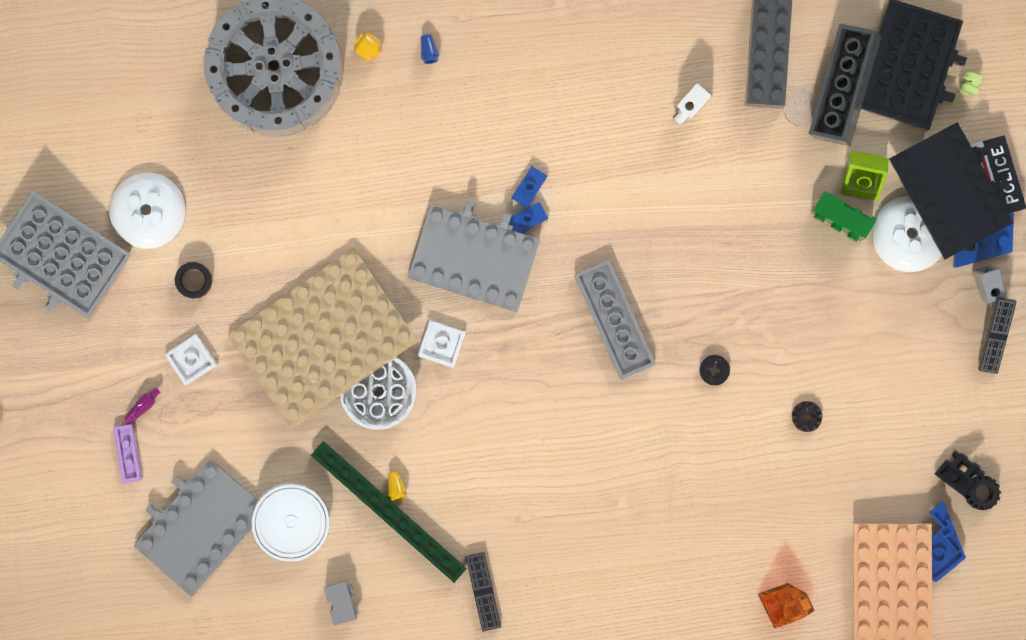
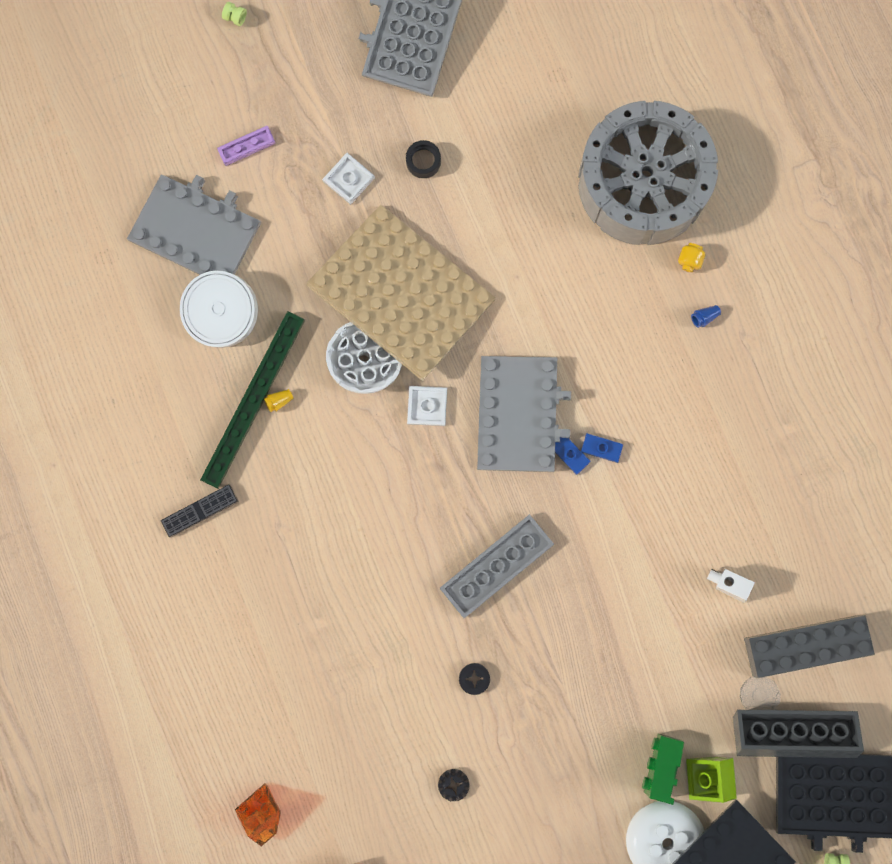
camera: 80 degrees right, 5 degrees down
white brick [109,173,186,249] -> none
magenta piece [124,387,161,424] -> none
light grey brick [324,581,360,625] -> none

